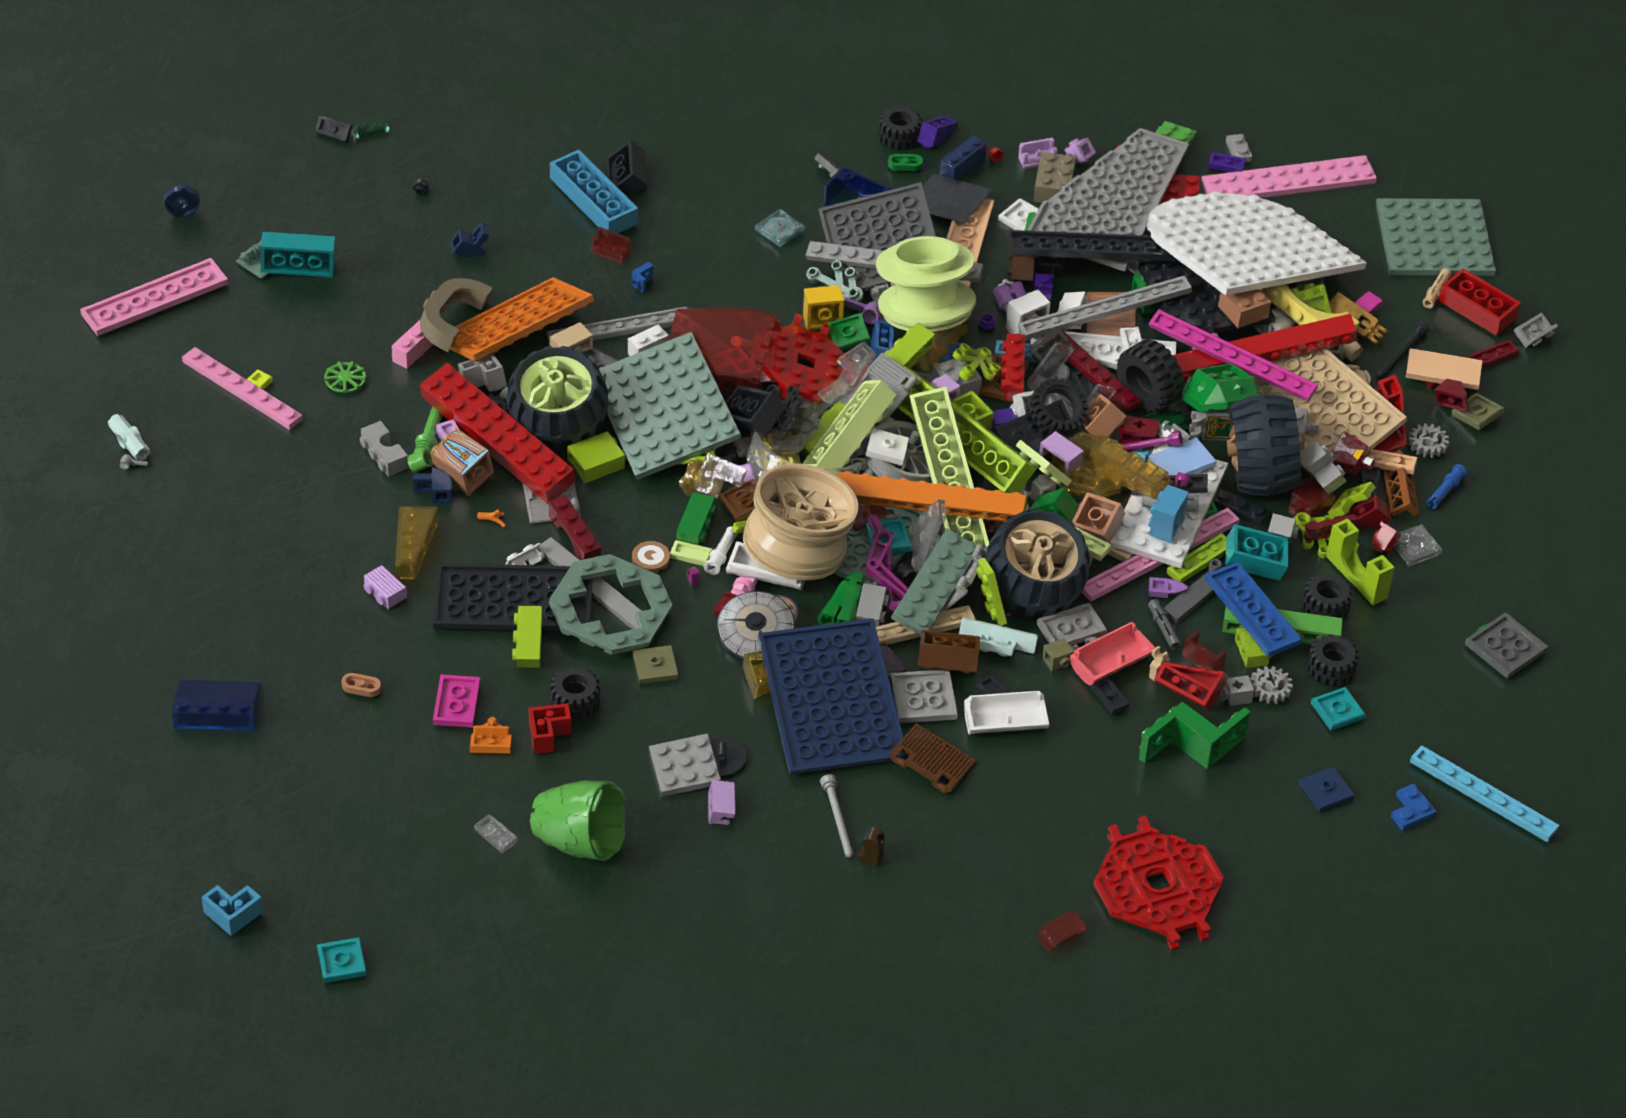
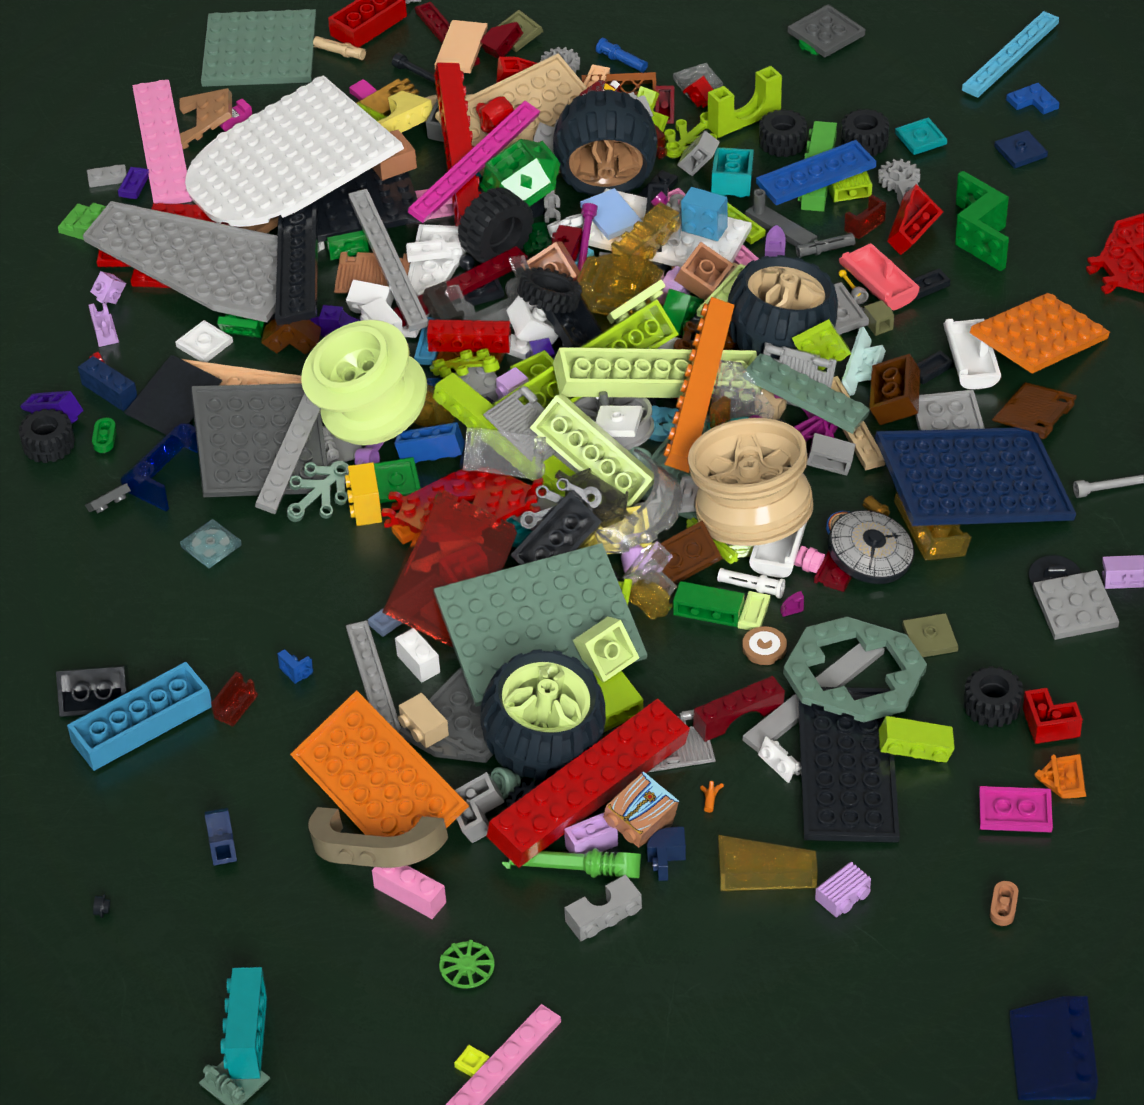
camera: 85 degrees left, 0 degrees up
green piece [818,572,865,625] -> none
dark tan brick [1033,152,1076,203] -> none
lavender panel [1039,431,1084,474] -> none
tan plate [1149,646,1170,681] -> none
dark red hinge [1304,514,1357,541] -> none
none -> medium nougat wing [180,88,232,150]
none -> dark pink leg [219,99,252,132]
none -> red piece [476,96,514,134]
none -> yellowish green slope [573,617,639,682]
none -> clear orange plate [710,396,731,429]
none -> orange plate [970,293,1110,373]

